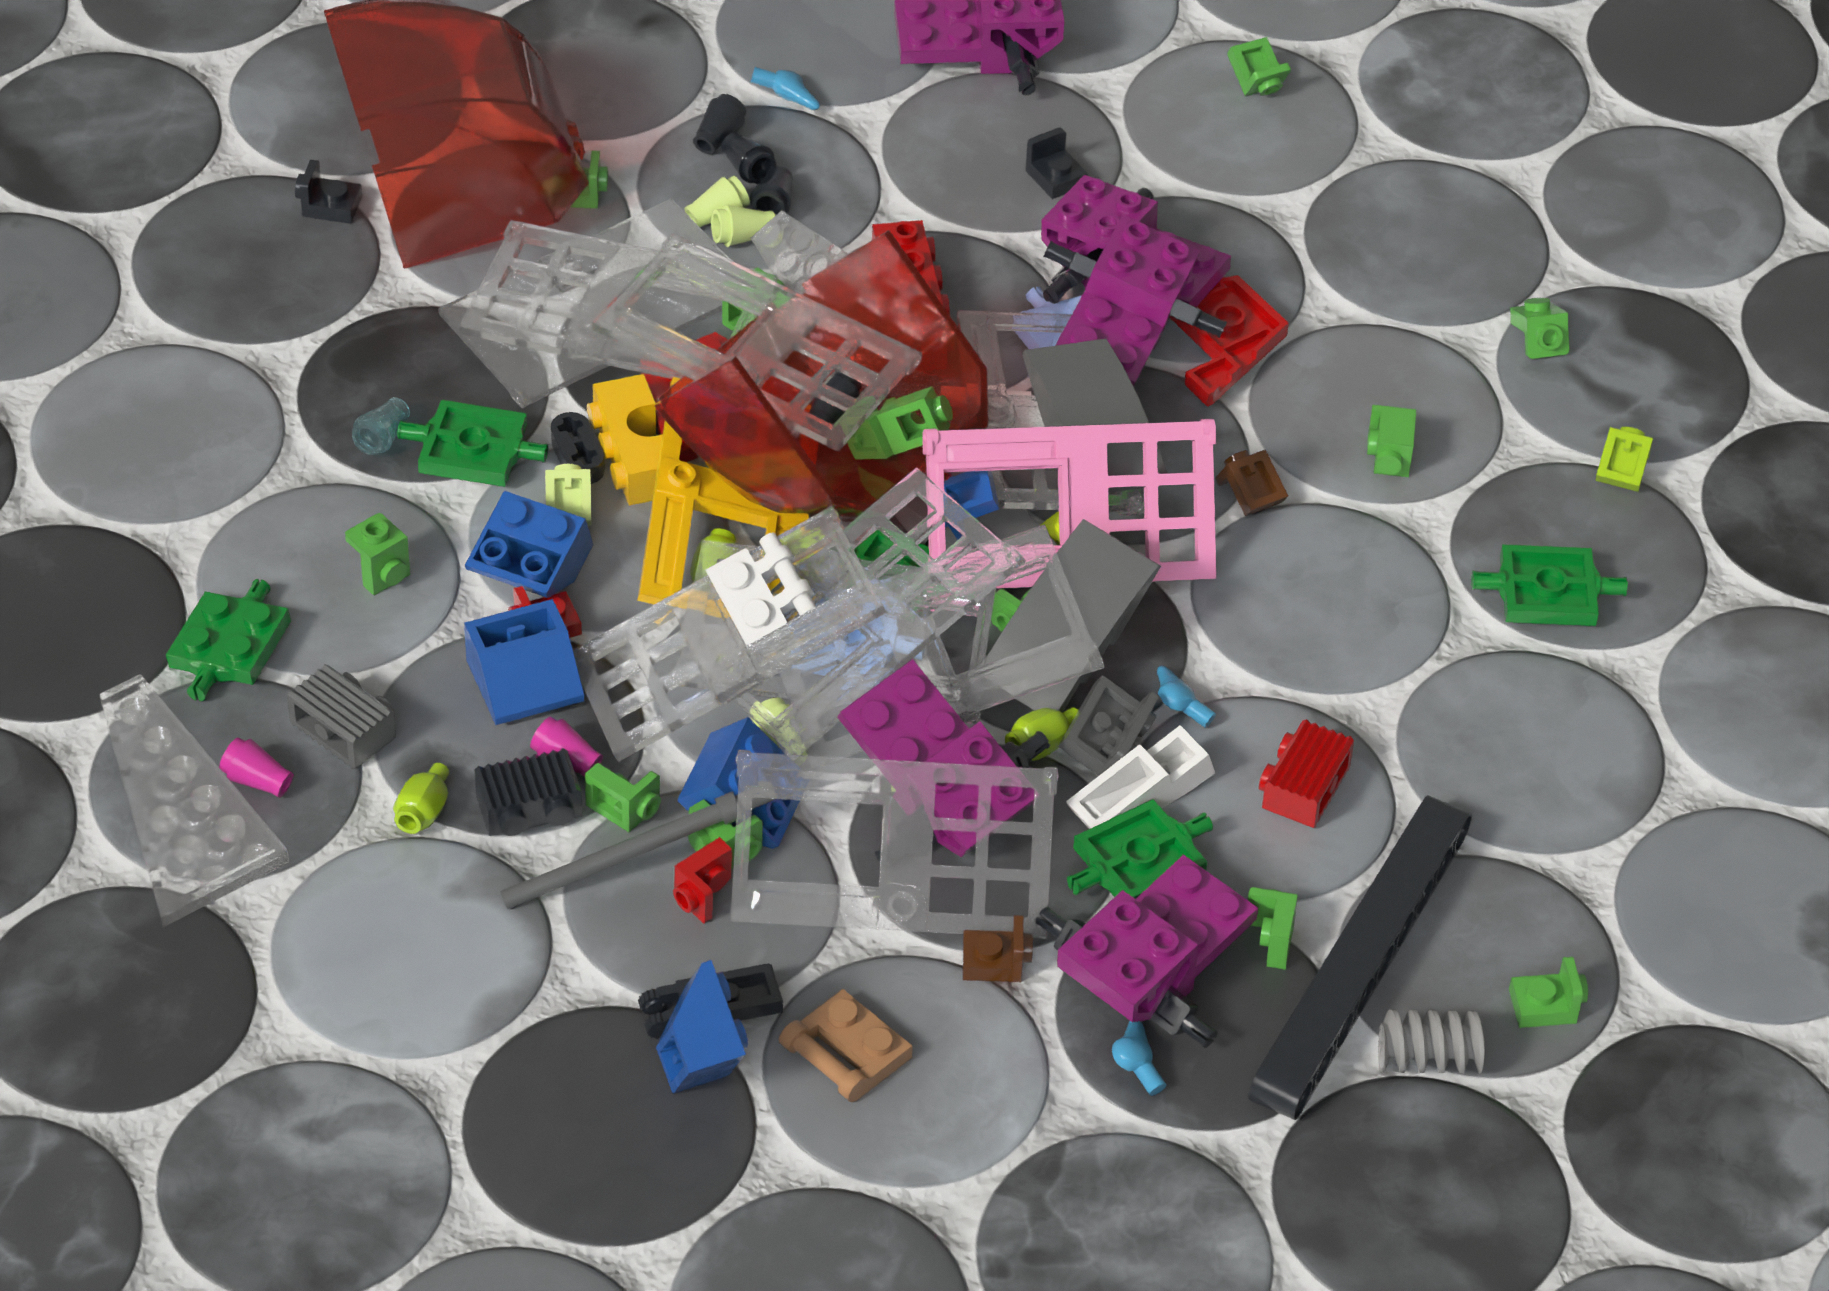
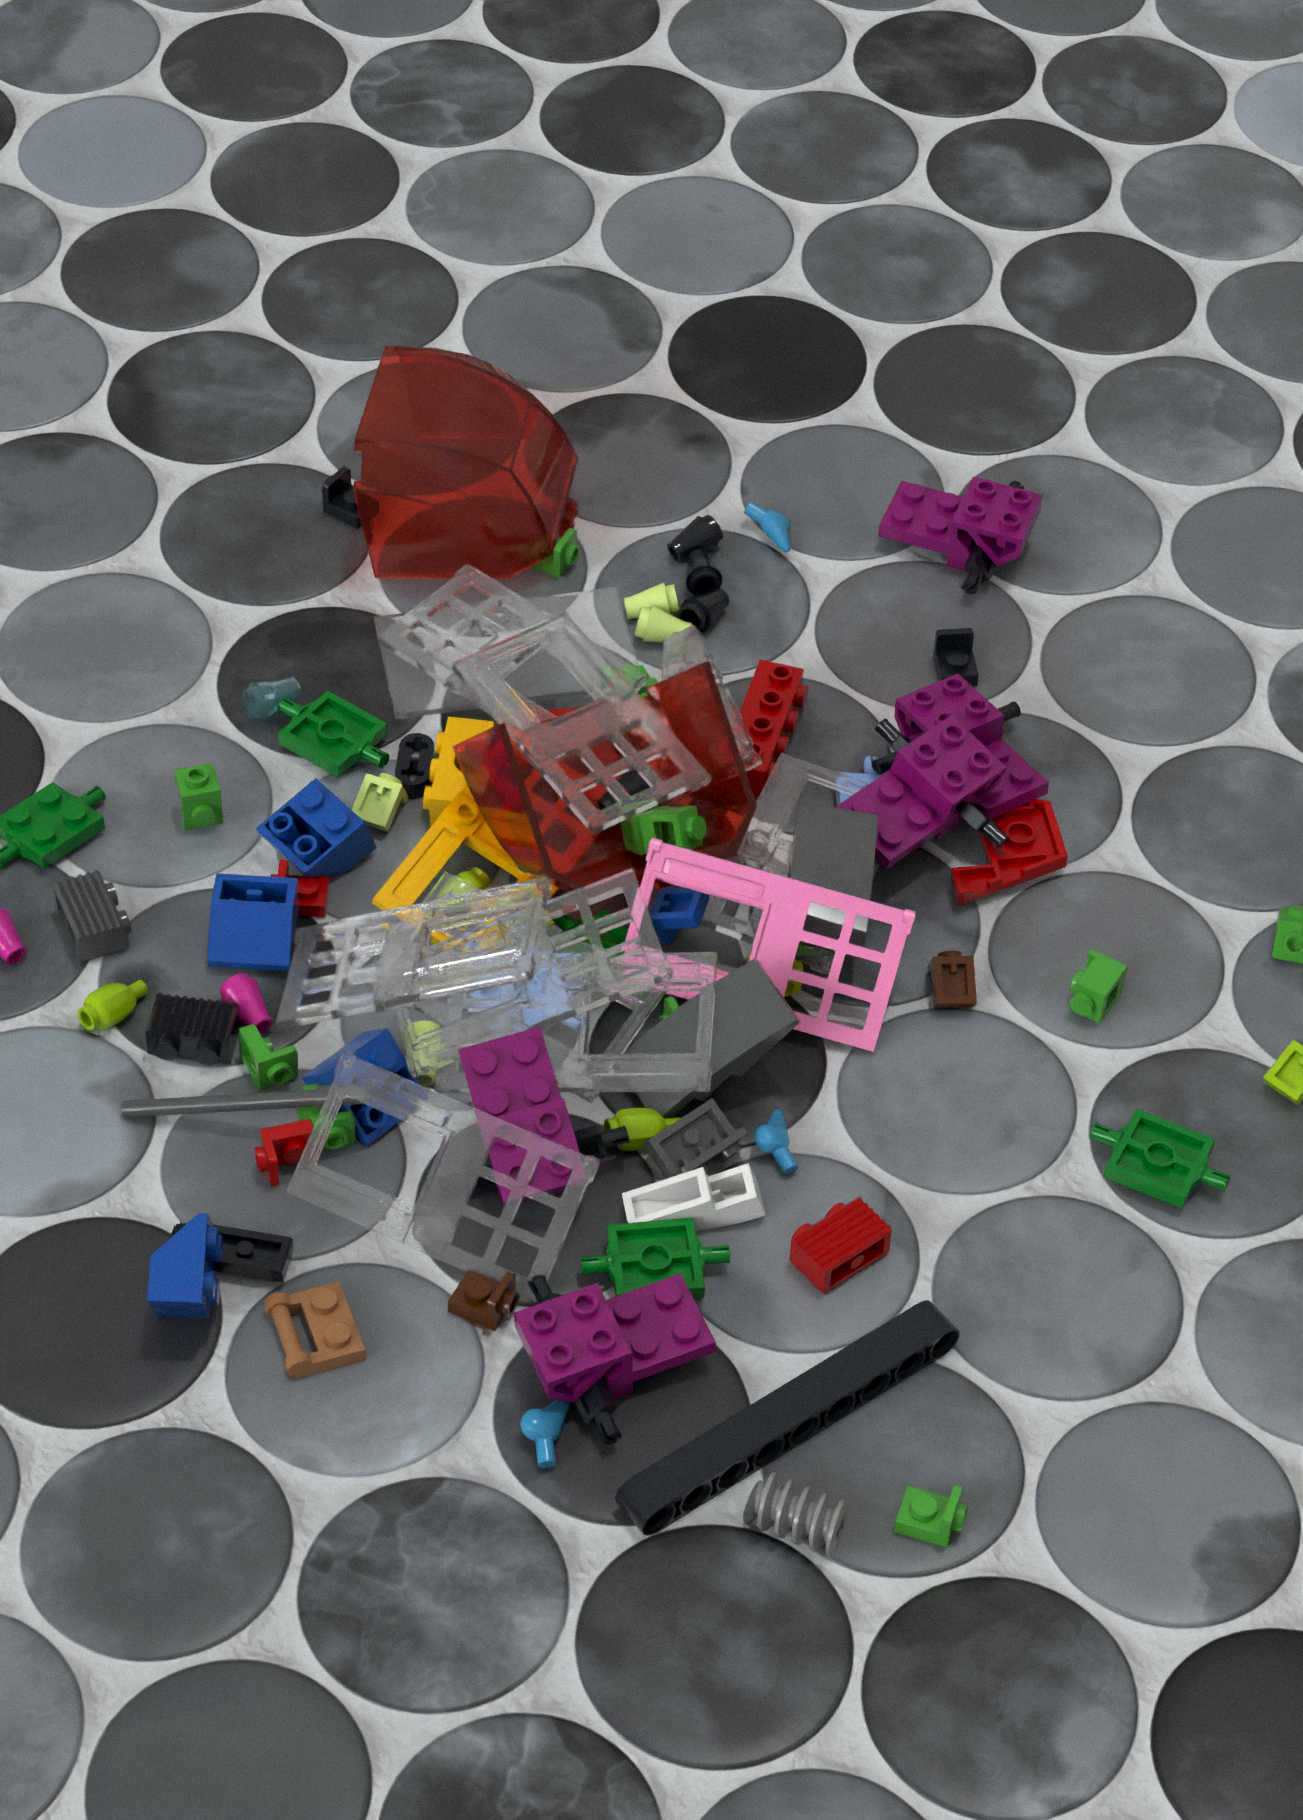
camera: 25 degrees right, 0 degrees up
white plate [706,533,818,652] -> none
bright green bracket [1227,37,1291,96] -> none
bright green bracket [1248,887,1298,970] -> none

